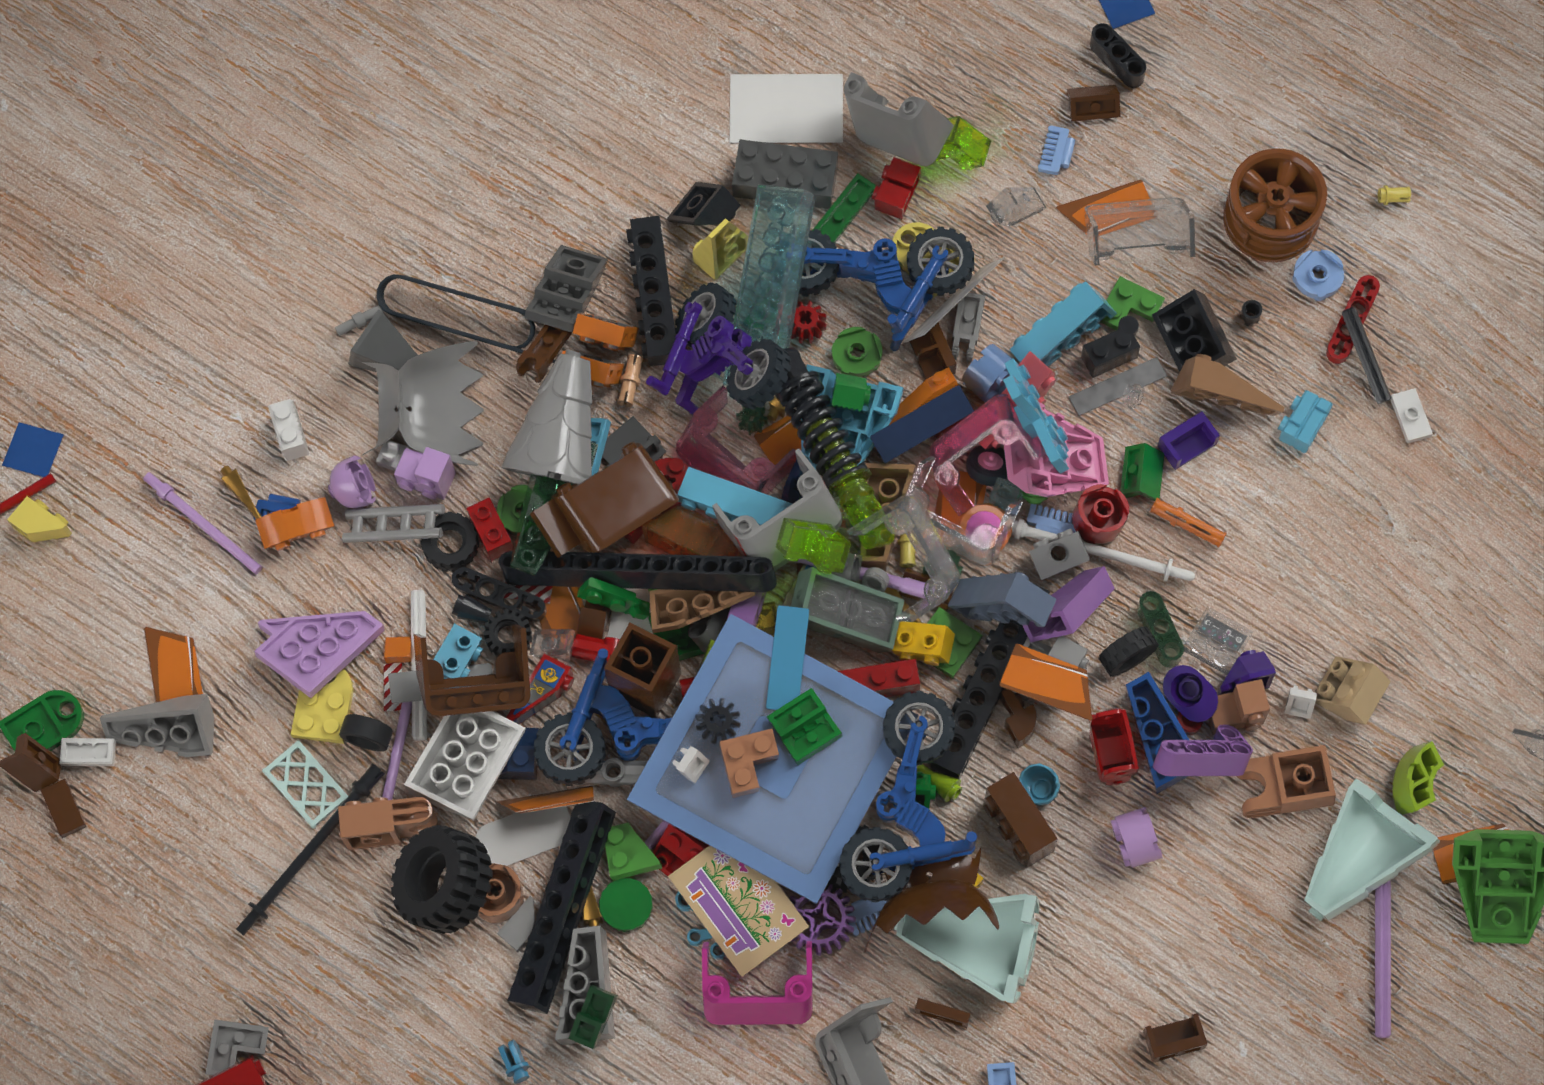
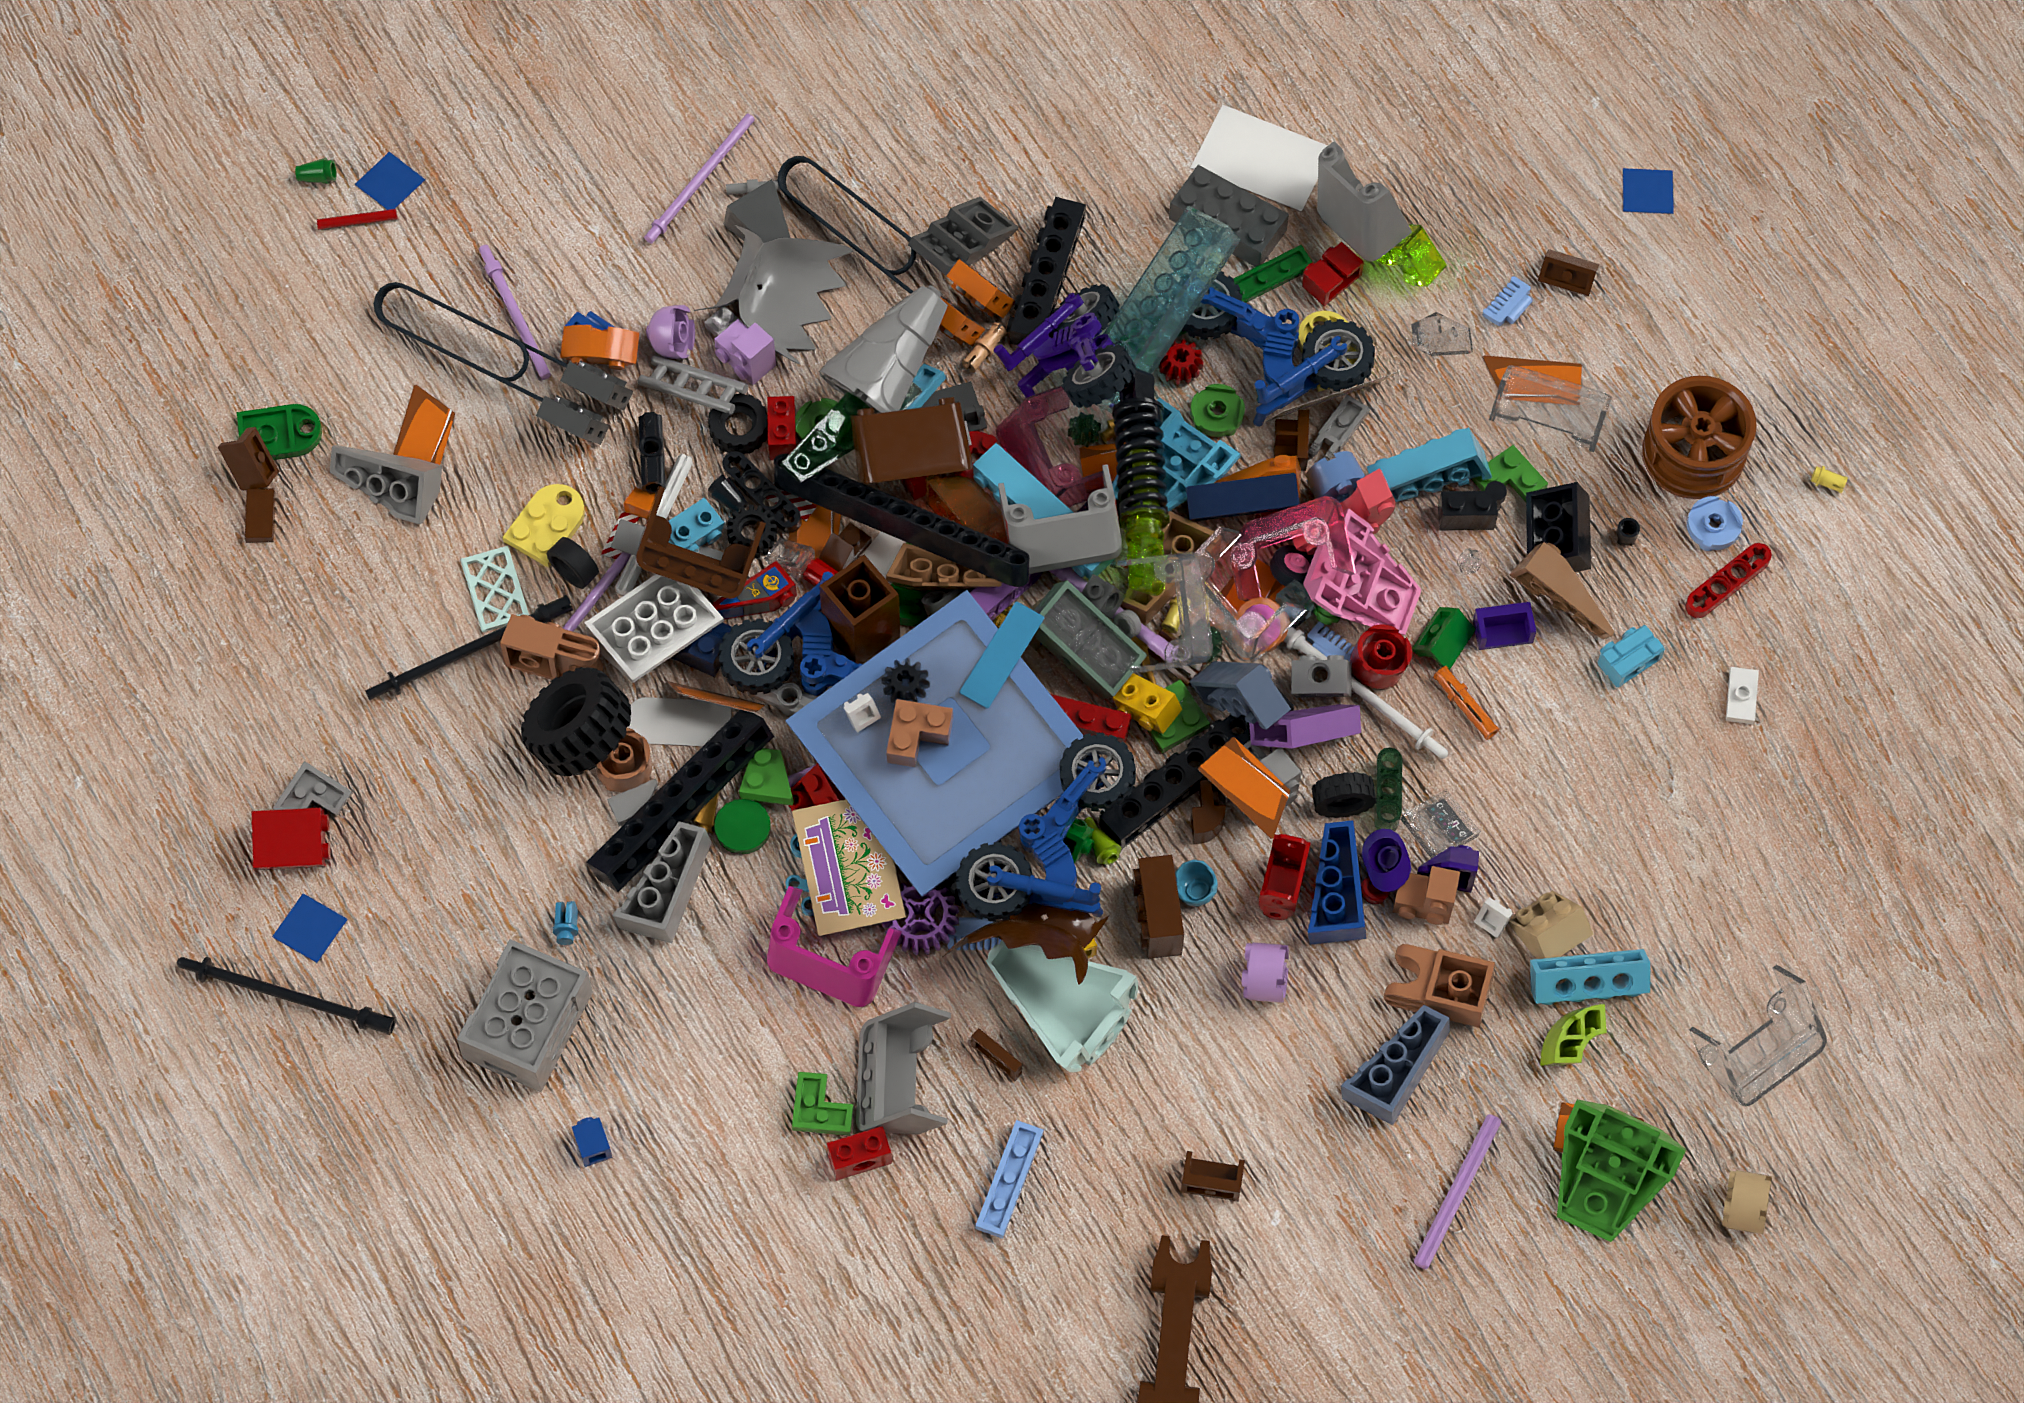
camera: 20 degrees right, 5 degrees down
light yellow slope [7,496,72,542] -> none
white plate [59,738,116,766] -> none
pearl gold piece [220,466,262,519] -> none
lavender wing [254,611,385,698] -> none
white brick [268,399,309,461] -> none
reddish brown plate [516,325,572,383] -> none
reddish brown tile [530,499,581,558] -> none
dark green slope [568,985,618,1049] -> none
green hinge [577,577,650,620] -> none
black slope [667,182,741,226] -> none
light yellow wedge [693,218,750,281] -> none
green slope [767,688,843,765] -> none
clear neon green brick [776,518,851,574] -> none
green brick [832,373,871,411] -> none
medium azure piece [1003,358,1069,474] -> none
flat silver sticker [1069,357,1167,416] -> none
black beam [1090,23,1147,88] -> none
medium lavender beam [1153,724,1253,776] -> none
light aqua cone [1304,778,1440,921] -> none
black axle [1342,307,1391,404] -> none
none -> dark grey piece [373,282,633,445]
none -> black piece [638,412,666,494]
none -> lavender bar [644,113,755,244]
none -> sand blue wedge [1341,1005,1450,1125]
none -> medium azure brick [1530,949,1650,1005]

